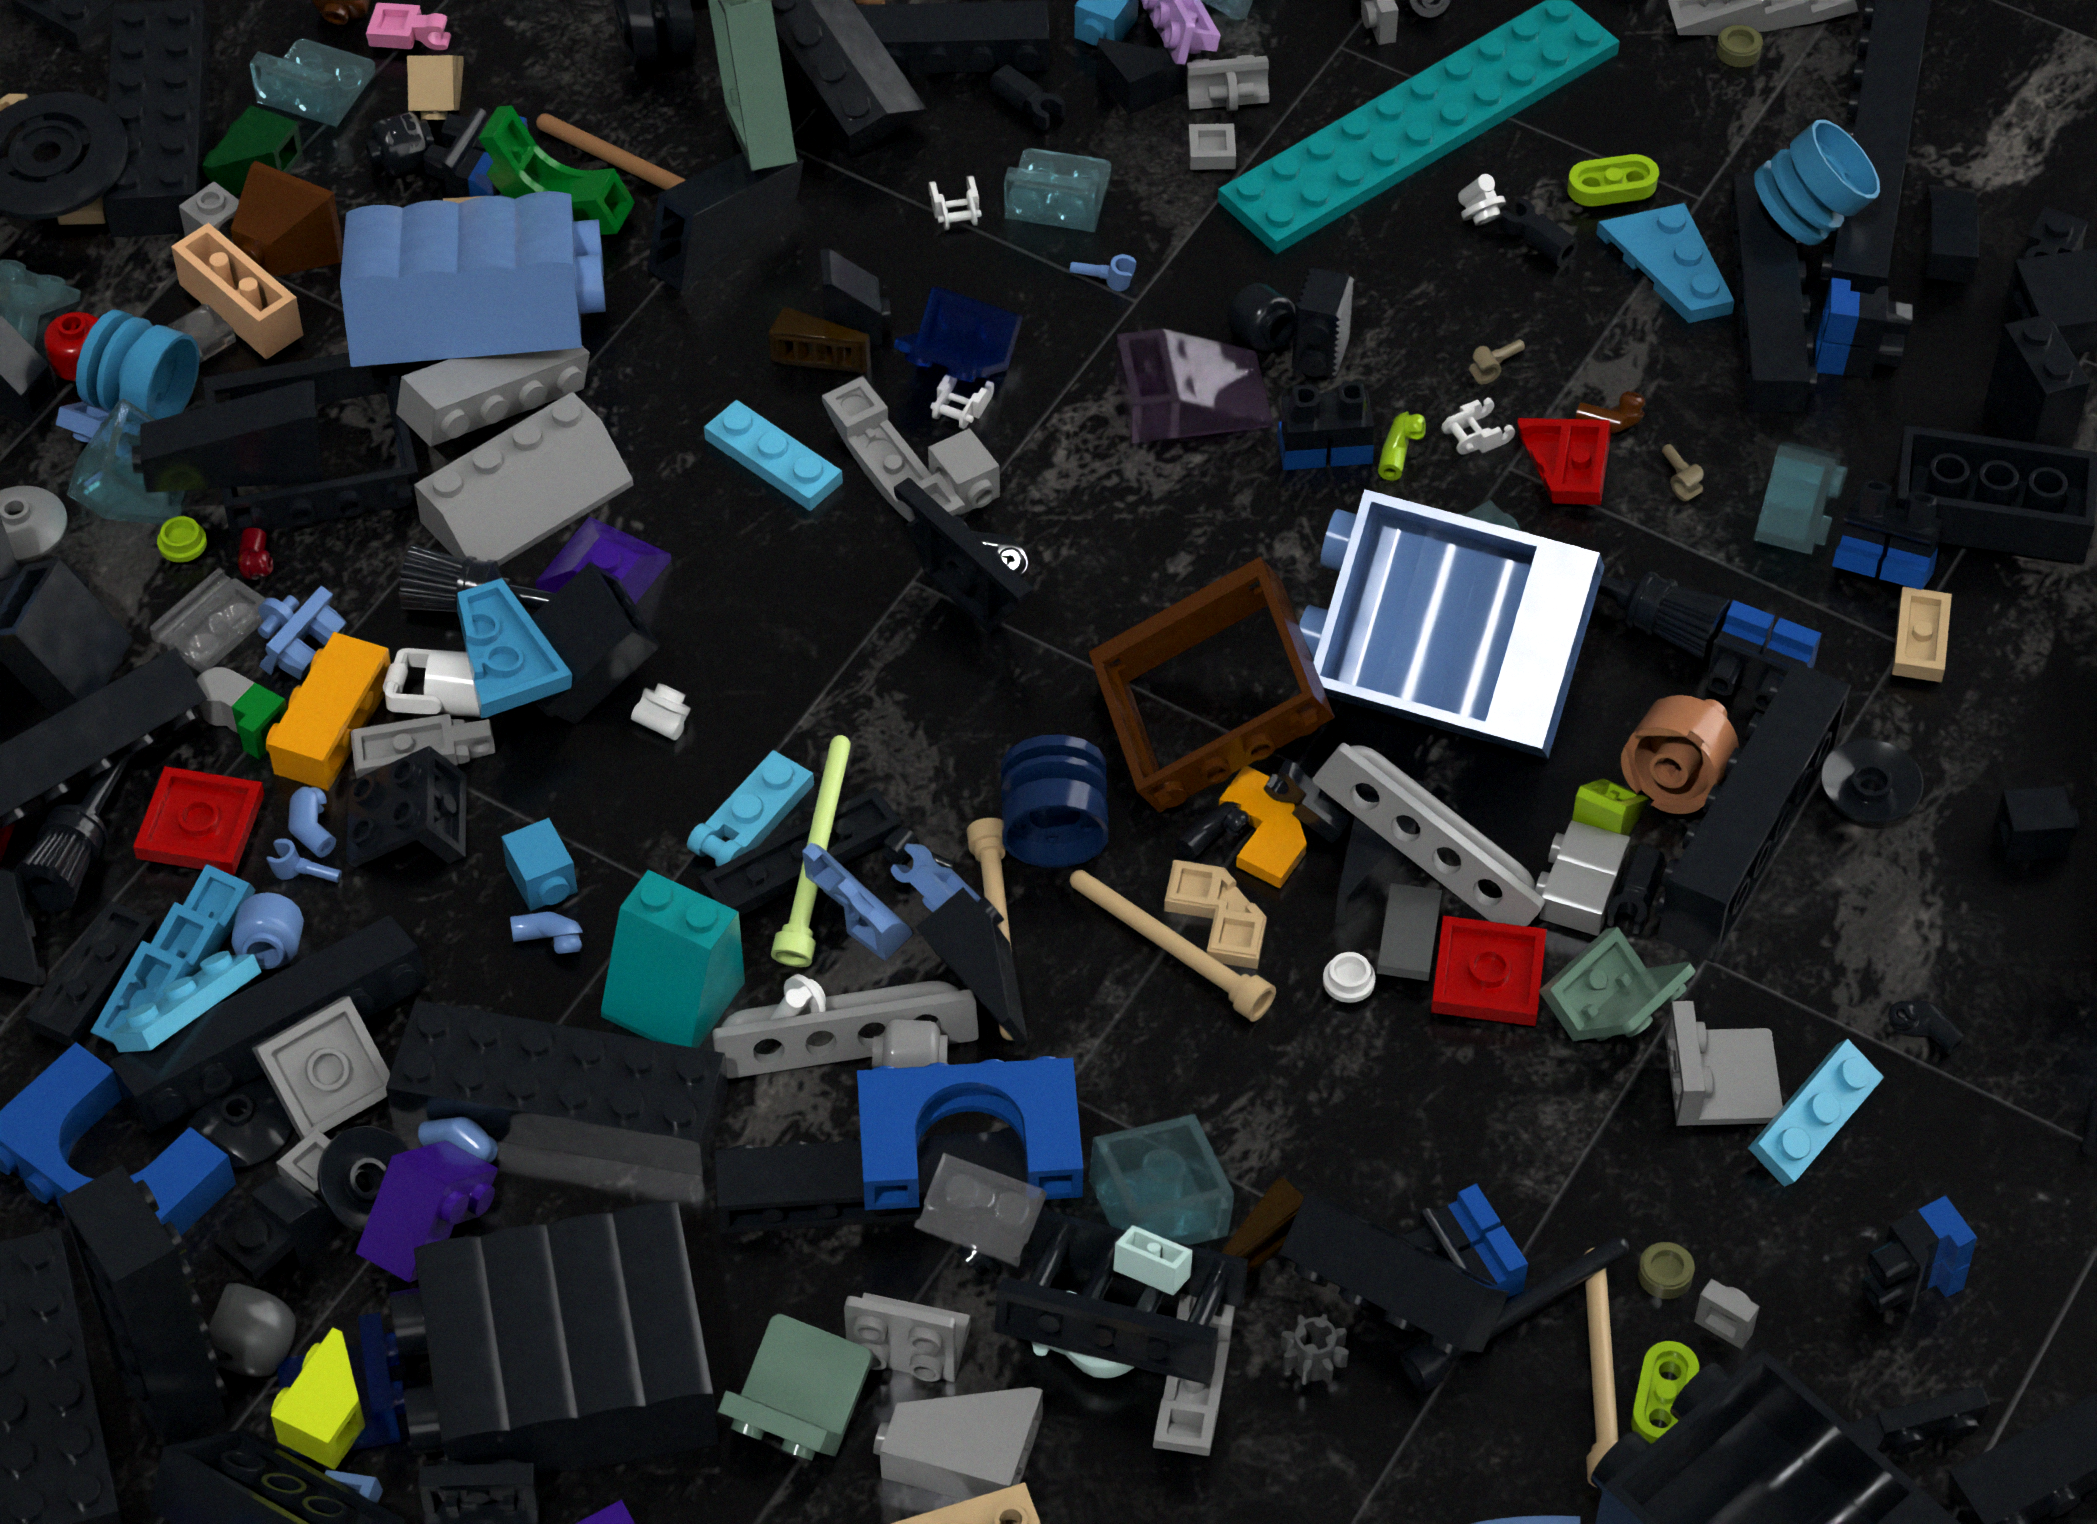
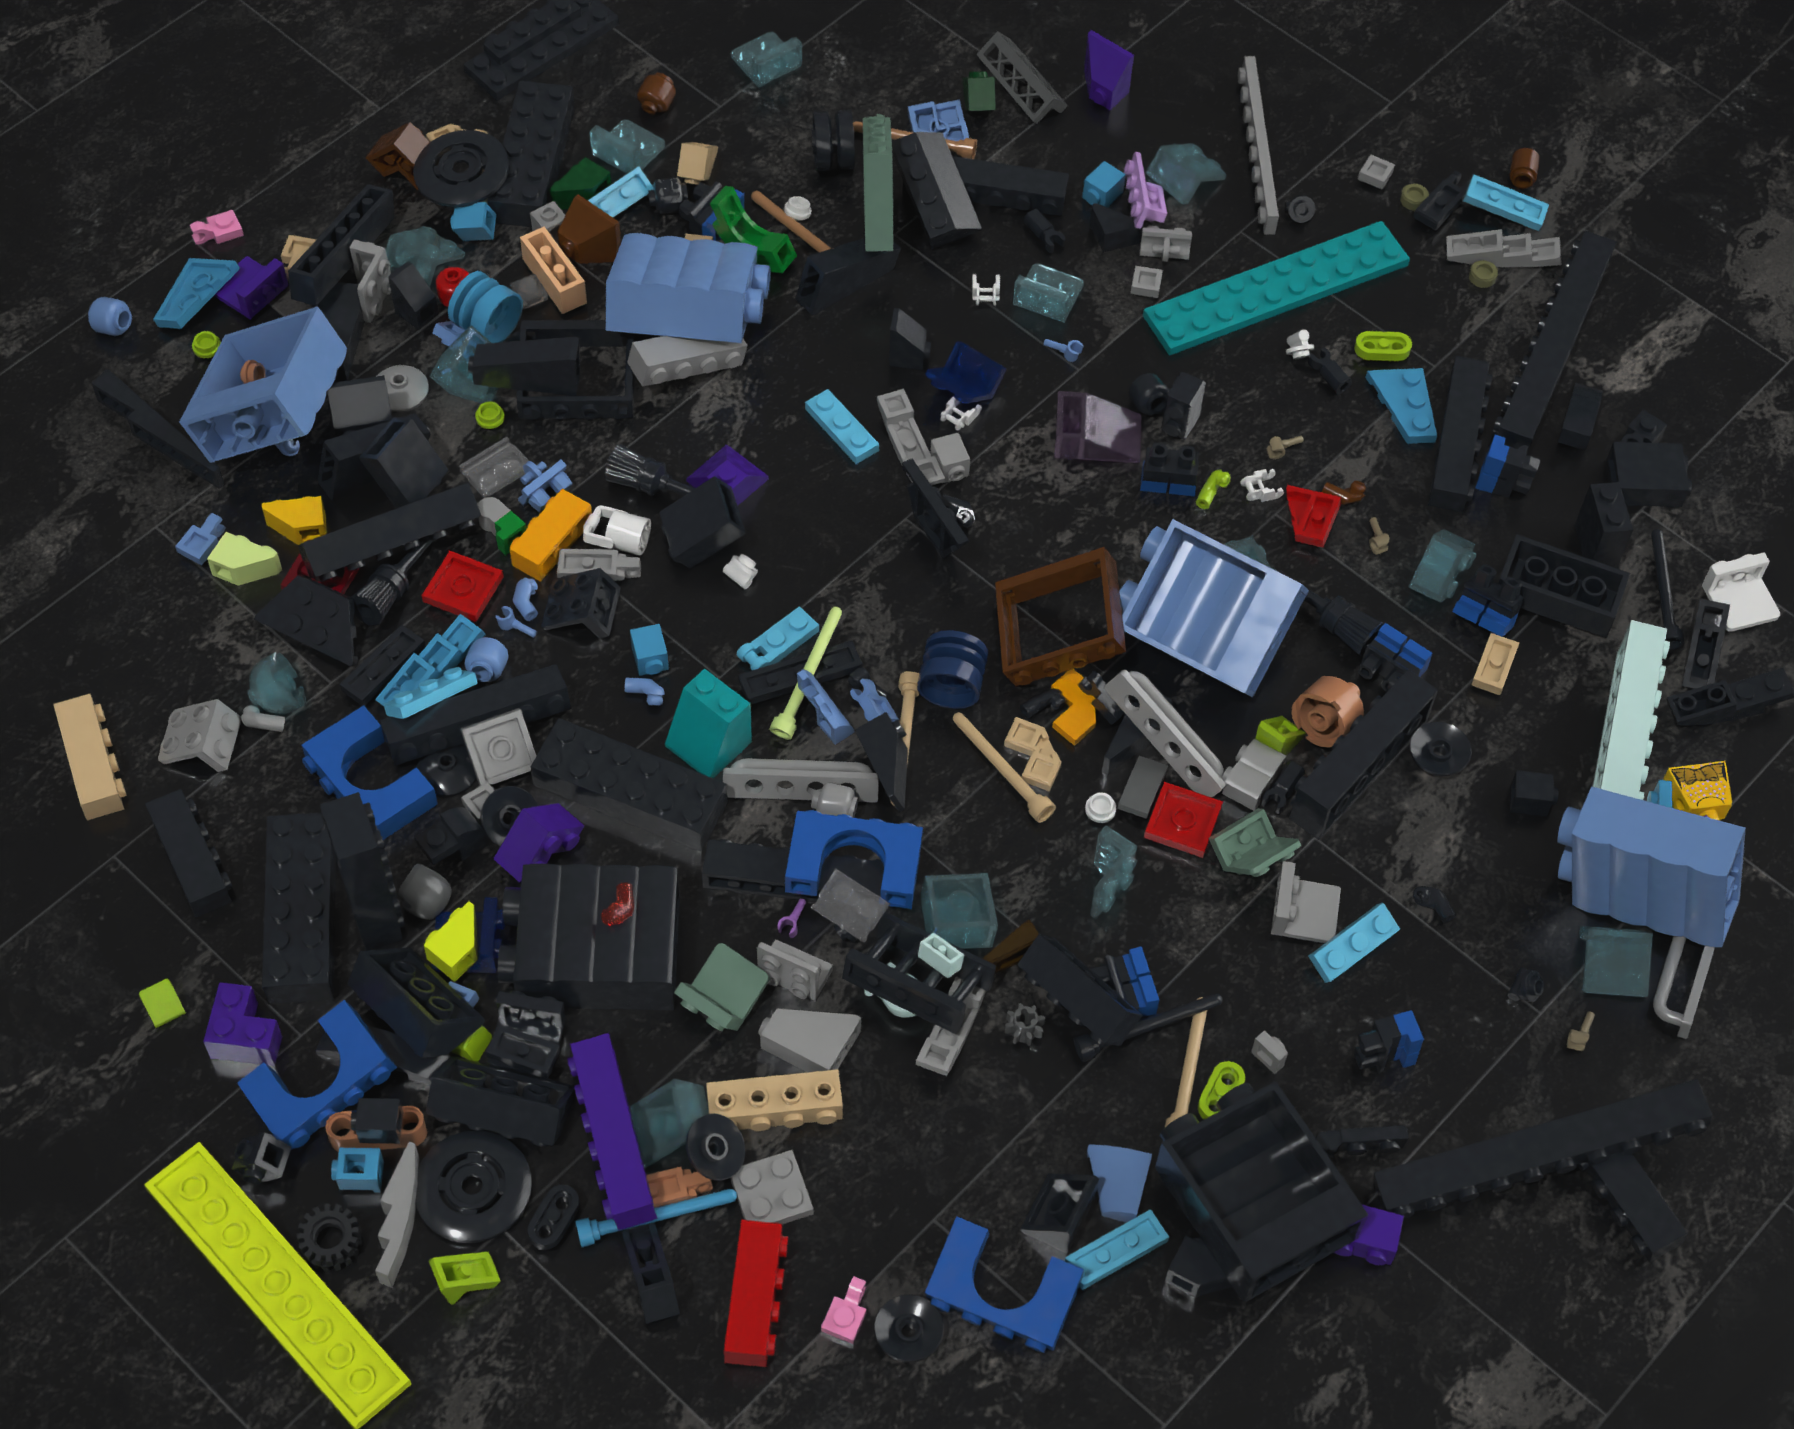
camera: 10 degrees right, 5 degrees up
dark red arm [238,528,273,580] -> none
bright pink plate [366,2,451,50] -> none
light grey slope [414,391,633,566] -> none
medium blue arm [418,1117,498,1163] -> none
dark azure wing [457,578,572,719] -> none
dark brown slope [769,307,871,373] -> none
white plate [770,974,826,1020] -> none
olive tile [1638,1242,1695,1299] -> none
dark azure wheel [1754,120,1880,245] -> none
none -> dark azure brick [451,202,496,241]
none -> medium azure plate [588,167,653,217]
none -> clear red arm [601,883,634,926]
none -> medium lavender hand [778,899,807,938]
none -> white plate [784,196,811,221]
none -> clear light blue bracket [1090,825,1137,919]

